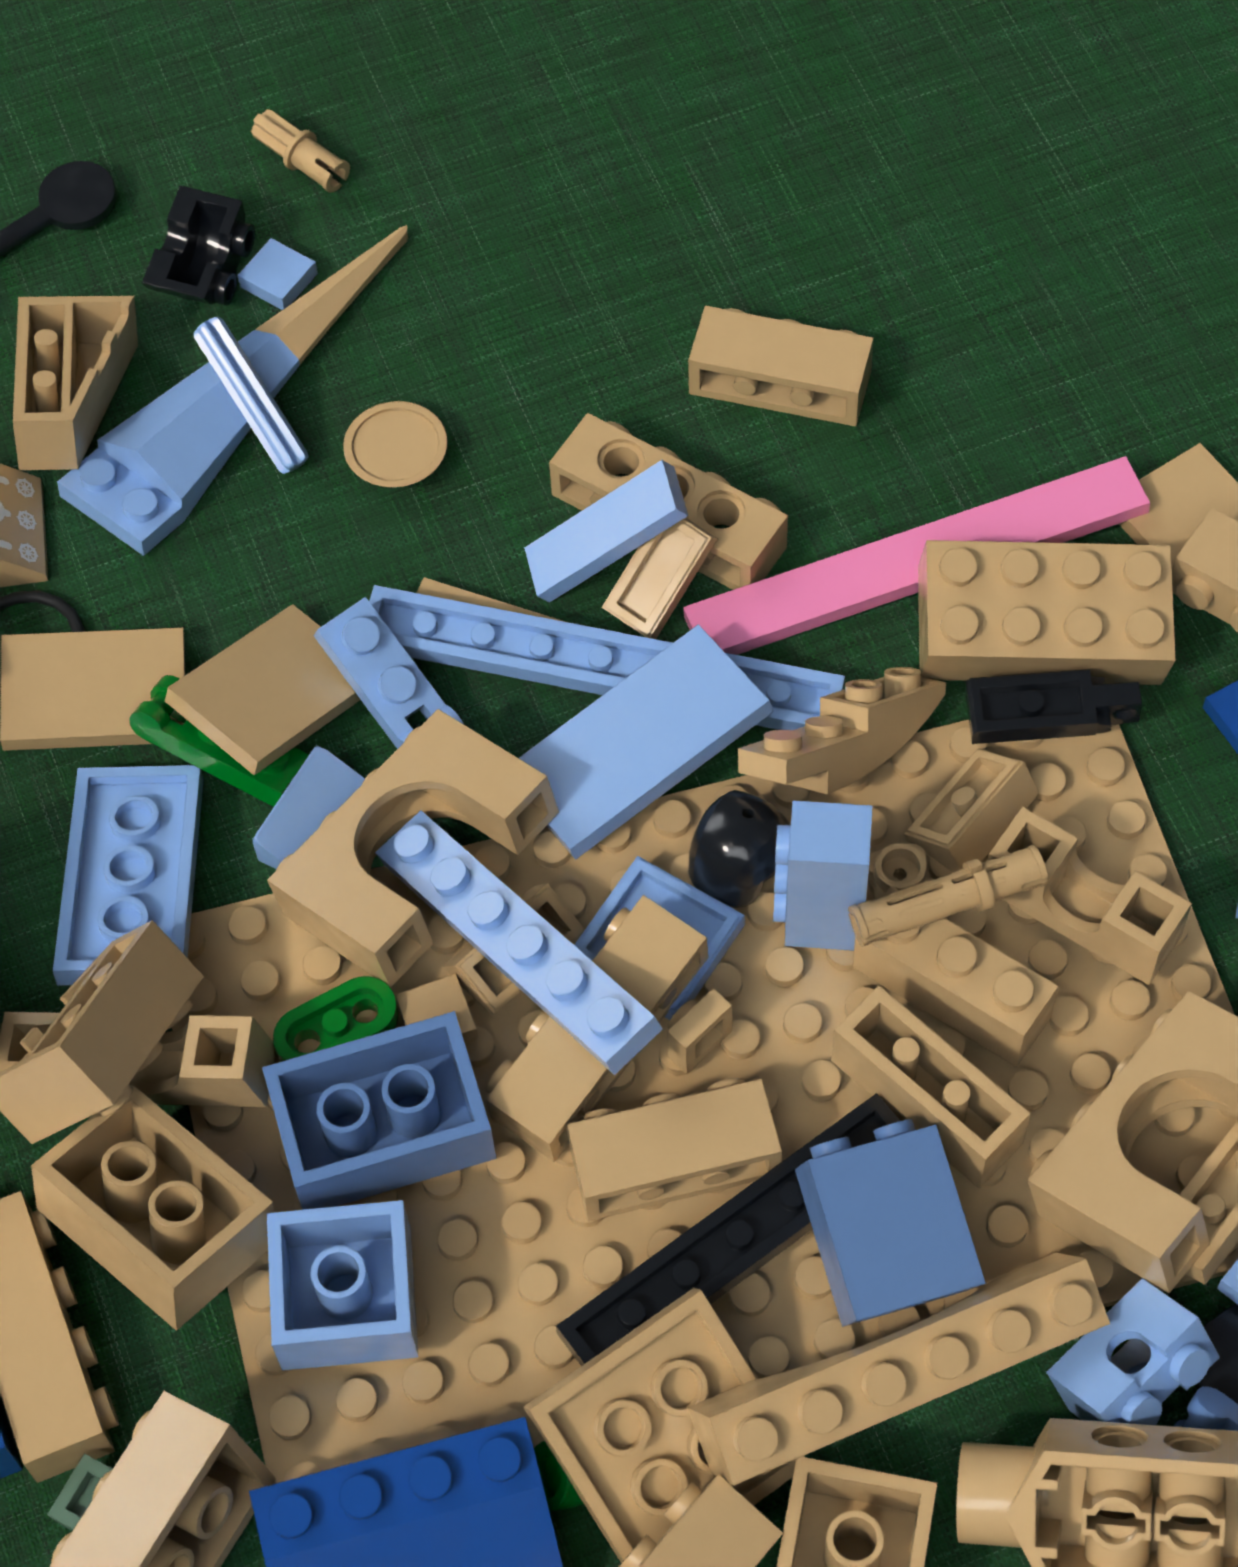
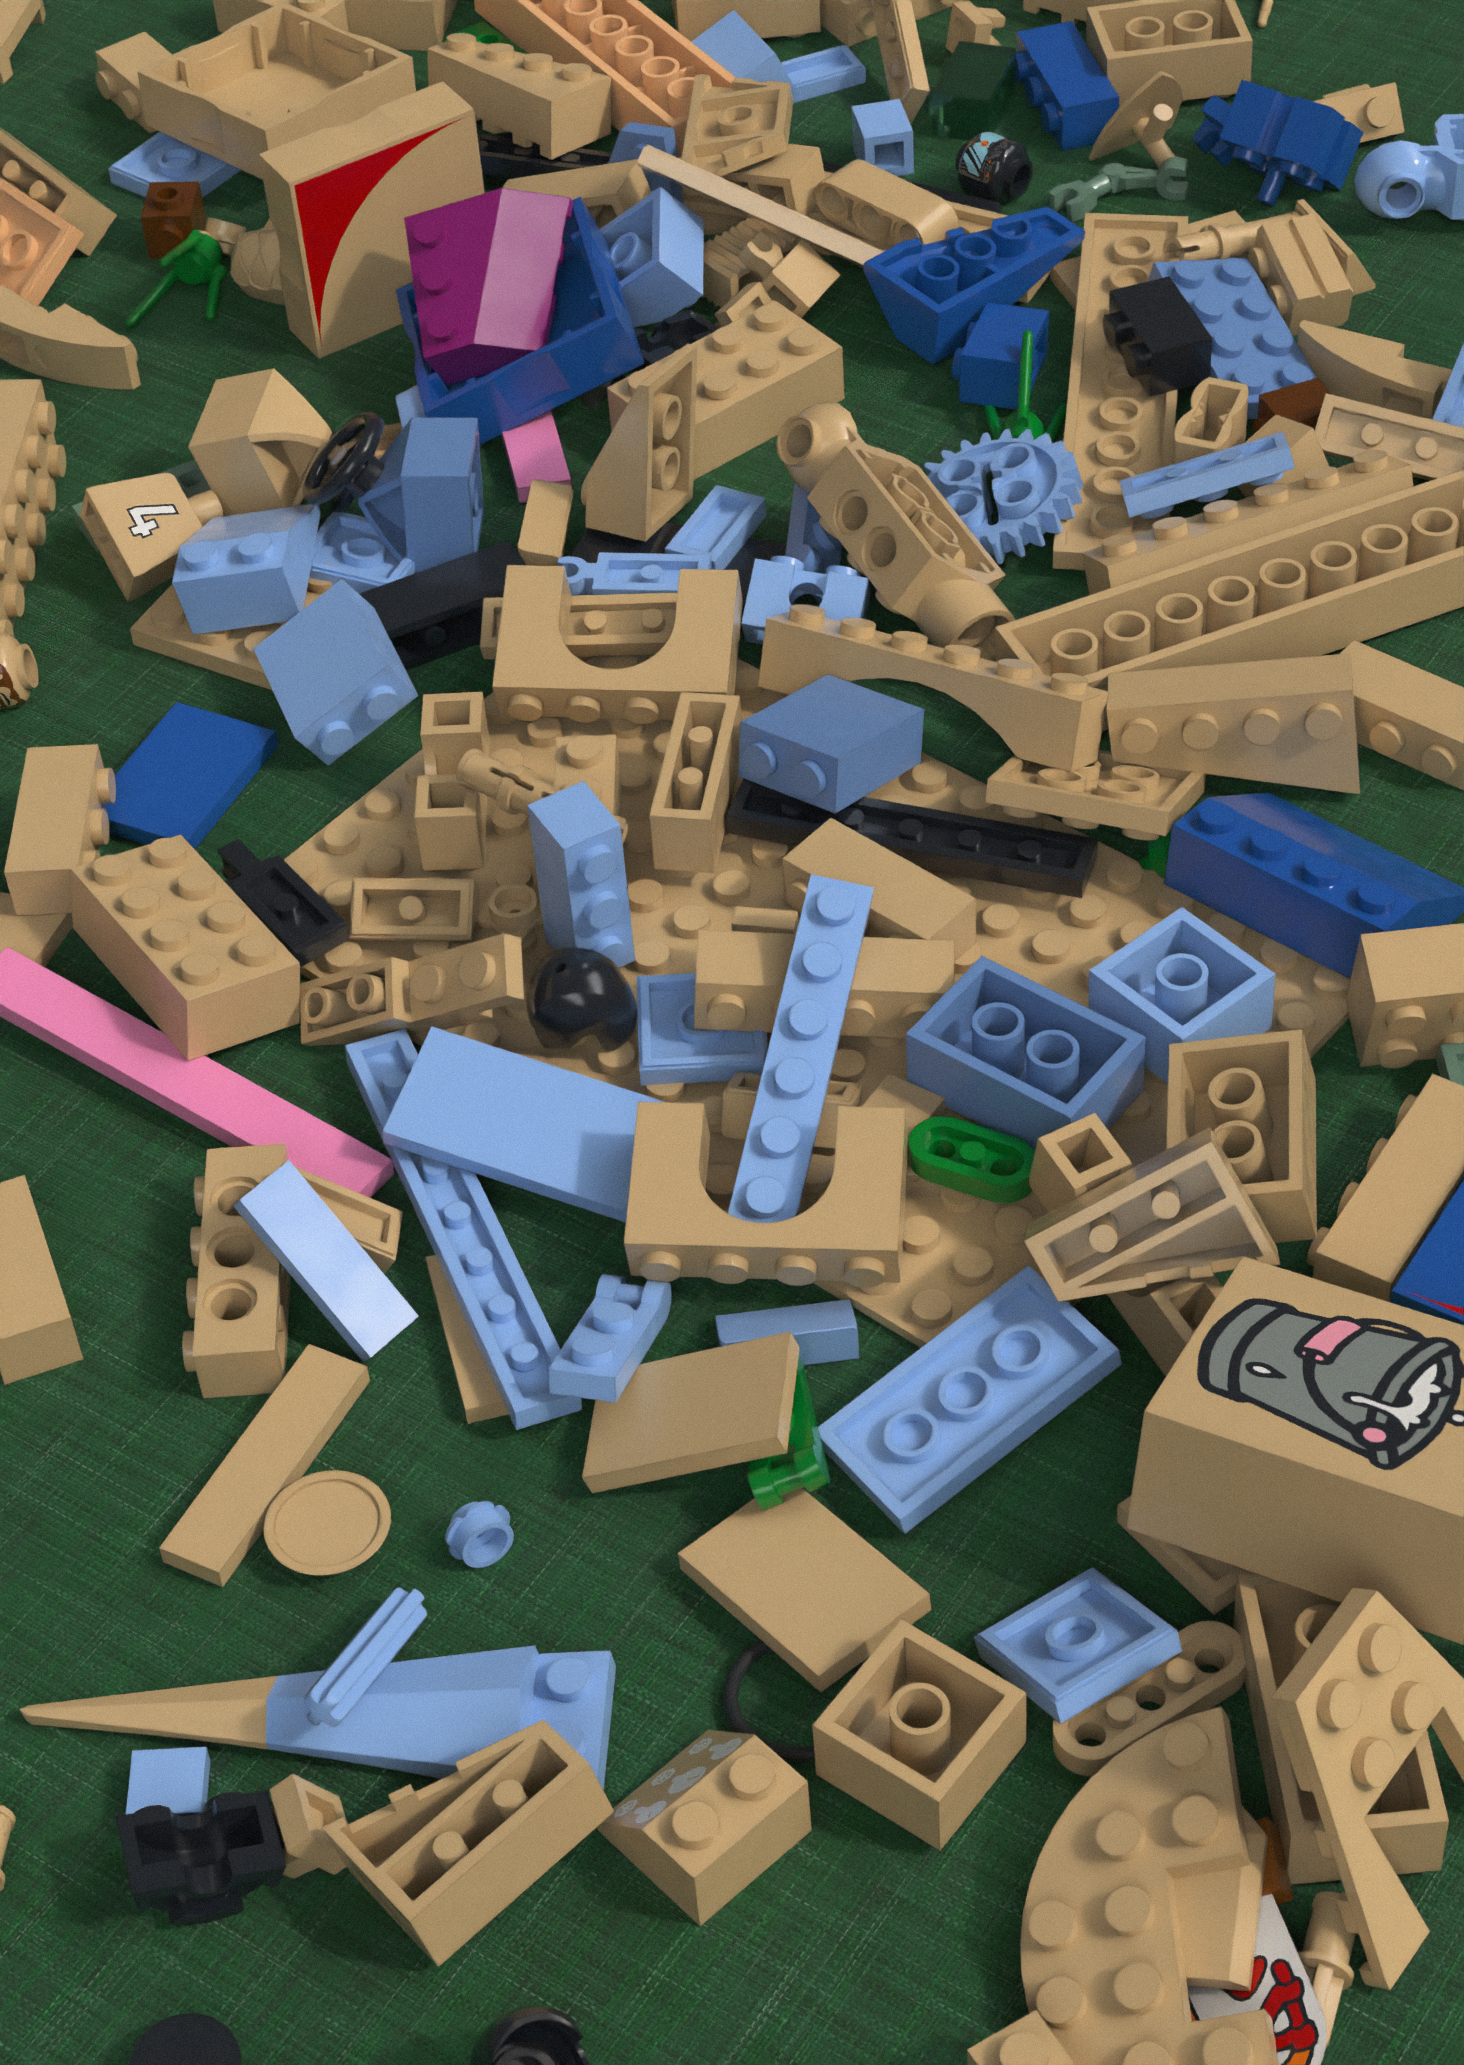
camera: 125 degrees left, 15 degrees down
none -> tan tile [159,1344,370,1587]
none -> tan tile [270,1774,346,1879]
none -> light blue plate [445,1501,514,1568]

